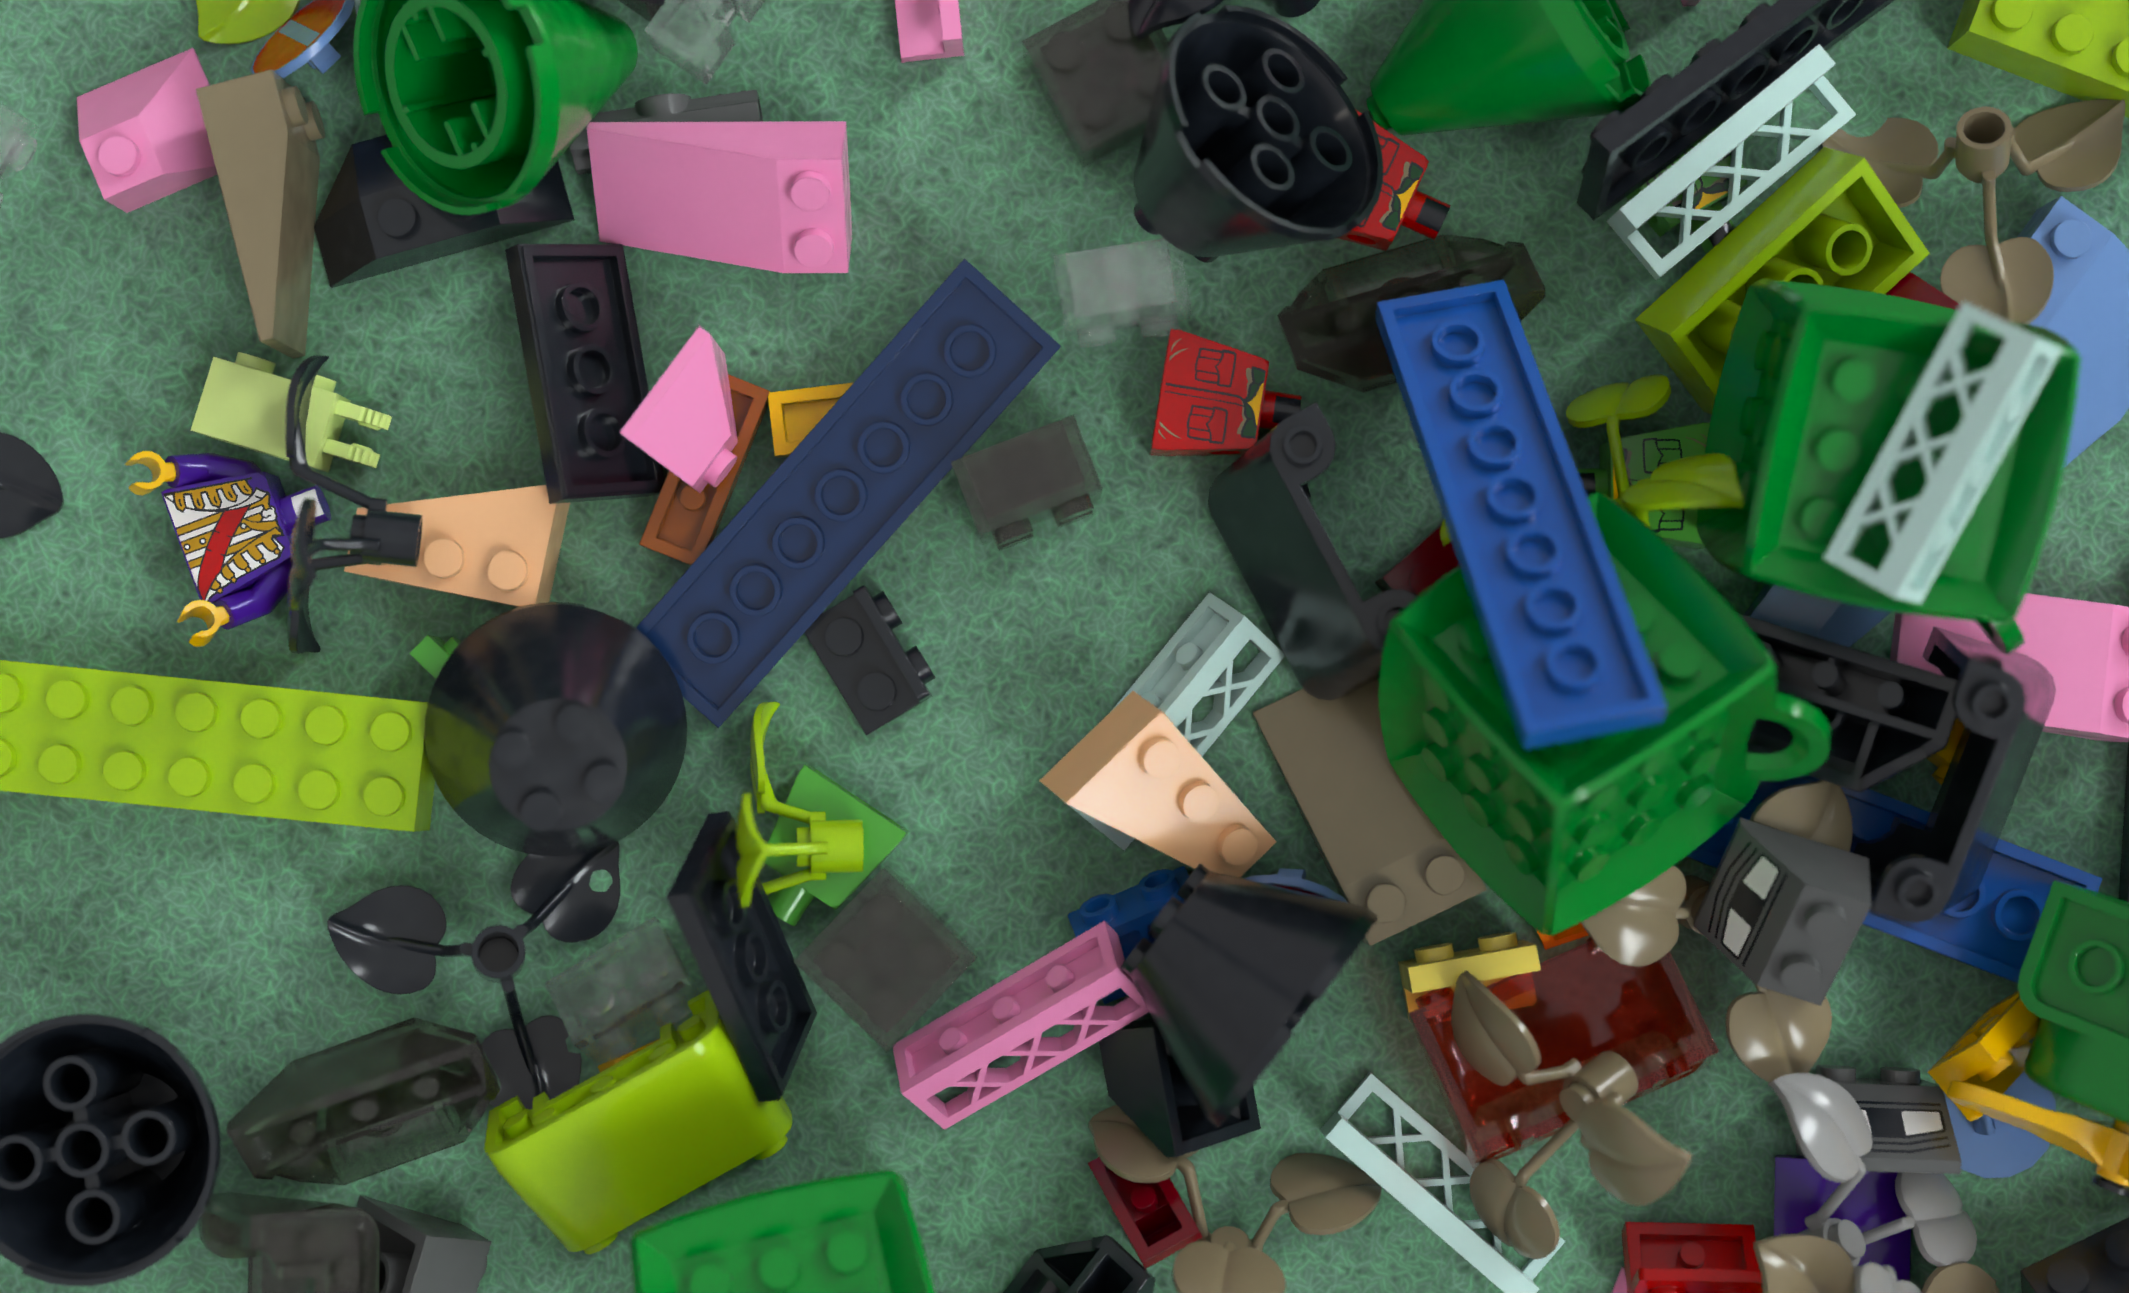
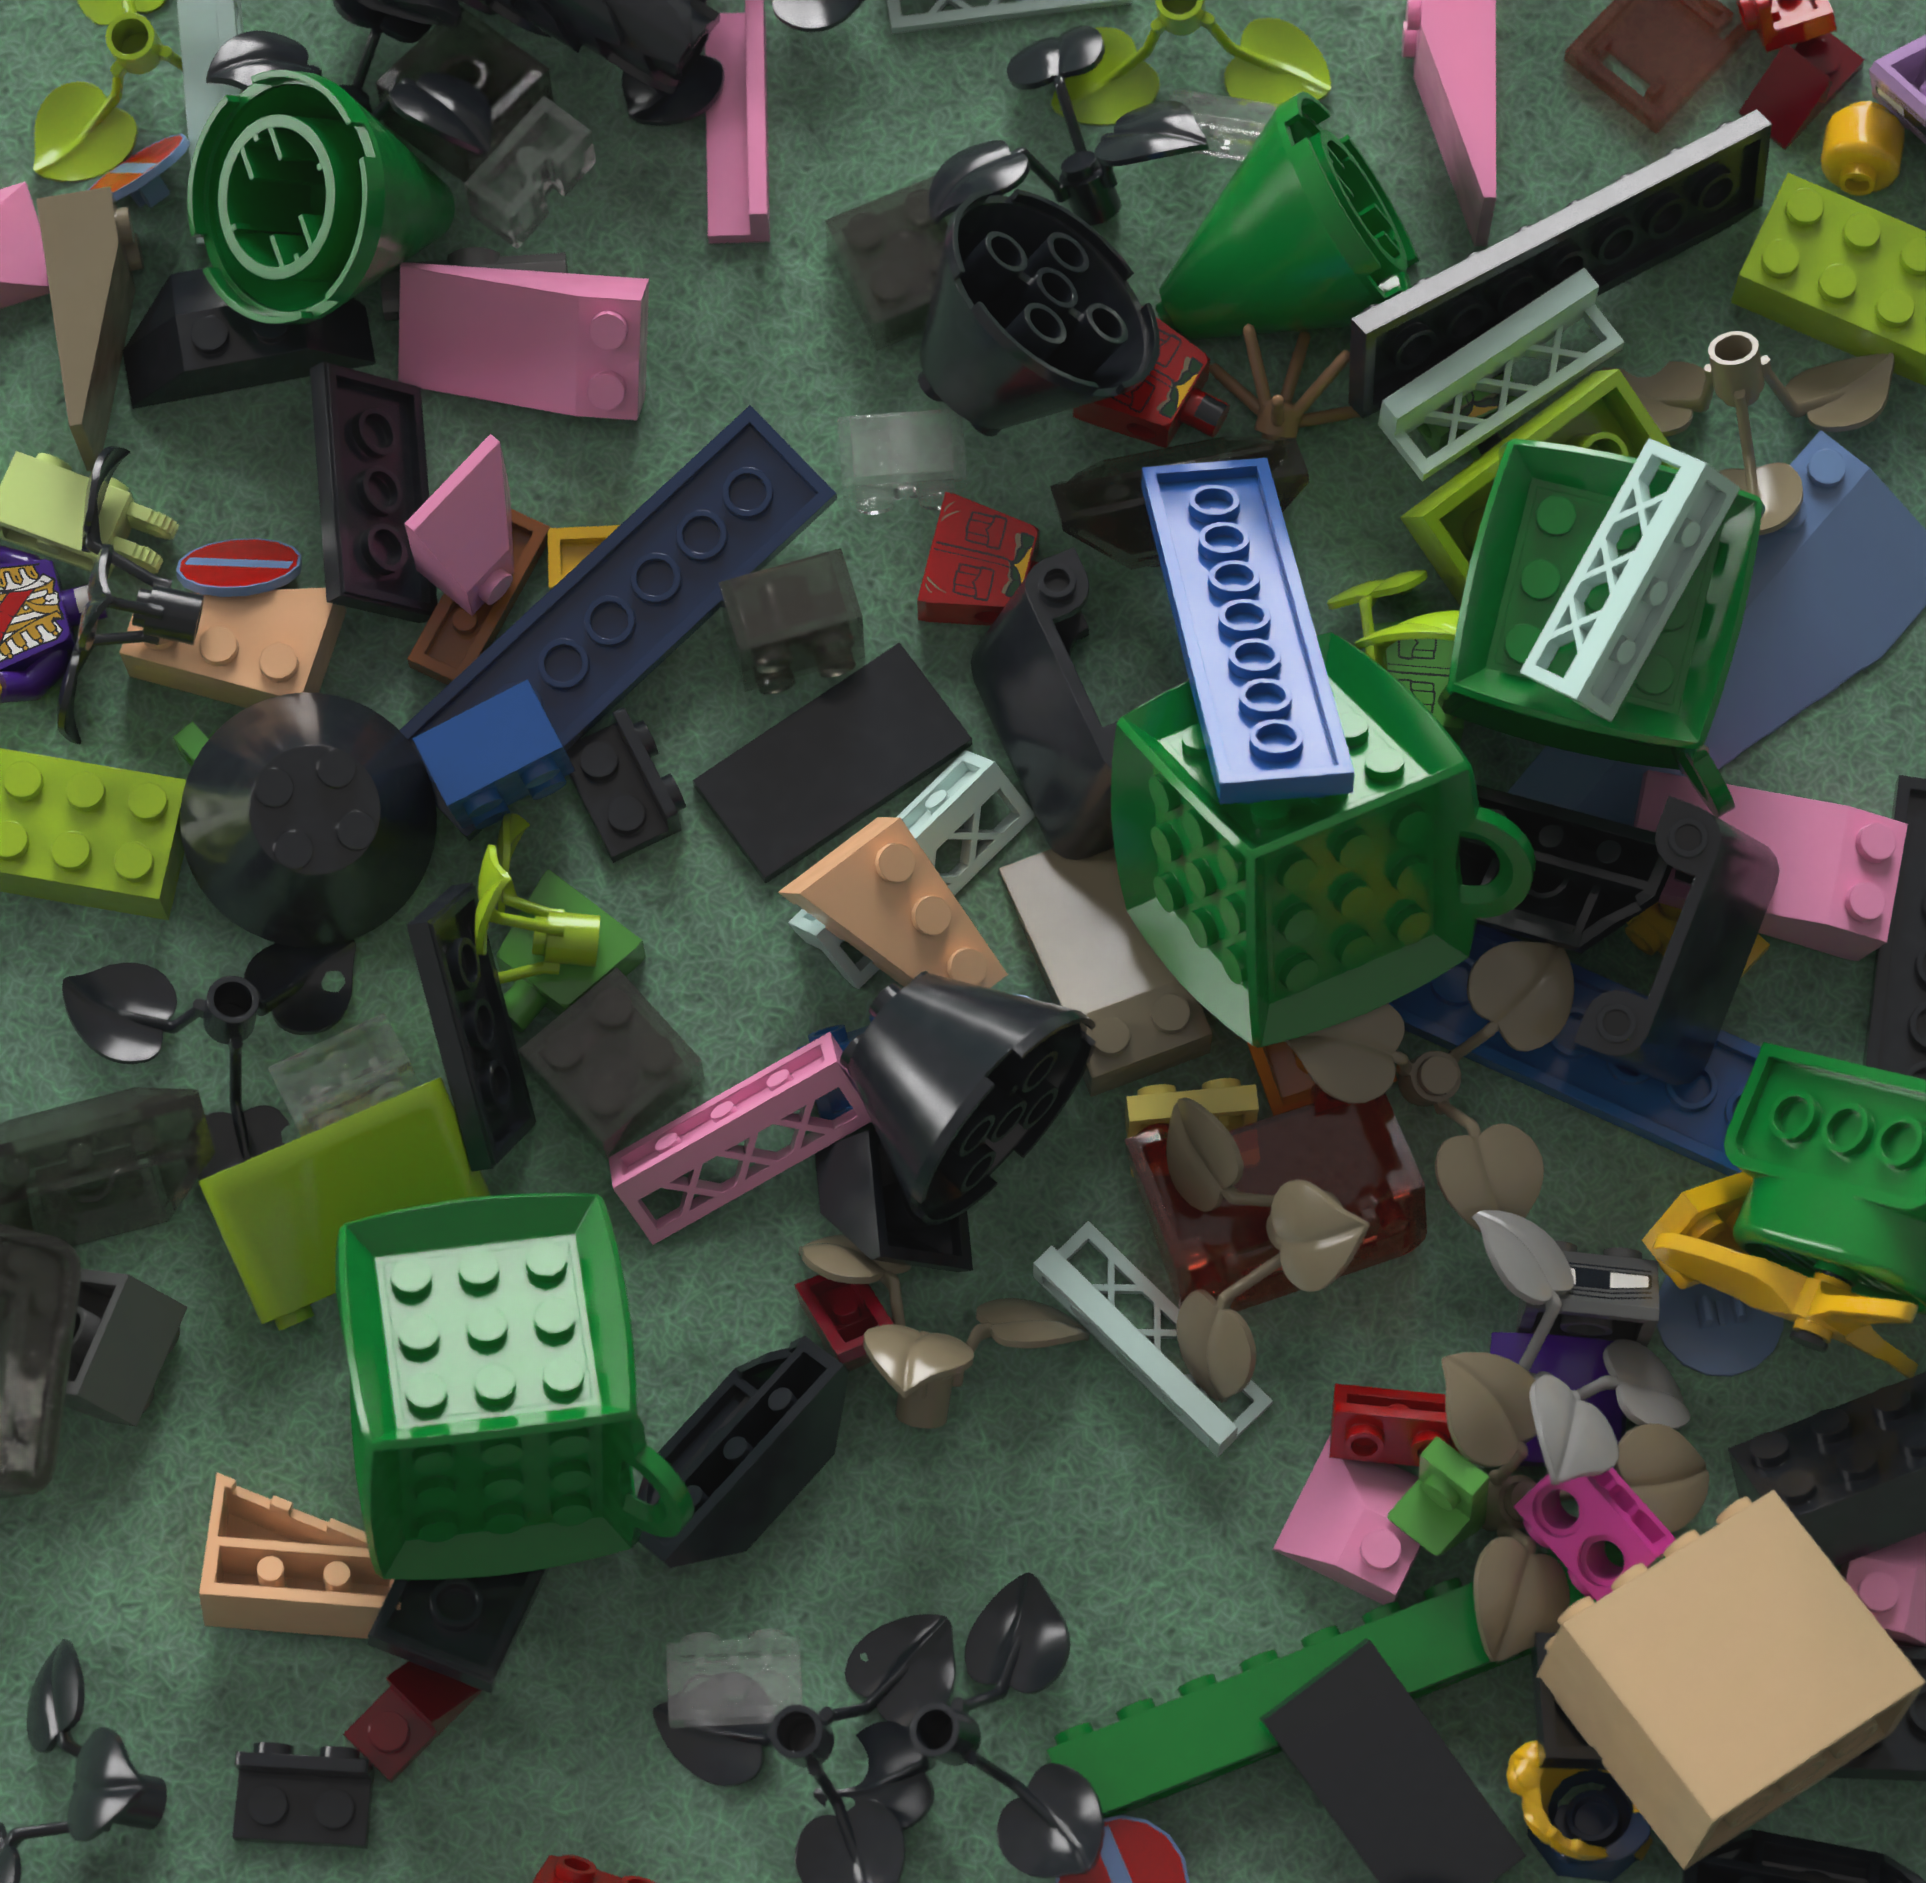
camera: 10 degrees right, 15 degrees down
dark grey slope [1694,818,1872,1006] -> none
none -> red piece [176,538,302,597]
none -> blue brick [412,679,575,829]
none -> black tile [693,642,972,884]
none -> medium nougat plant [1209,324,1360,467]

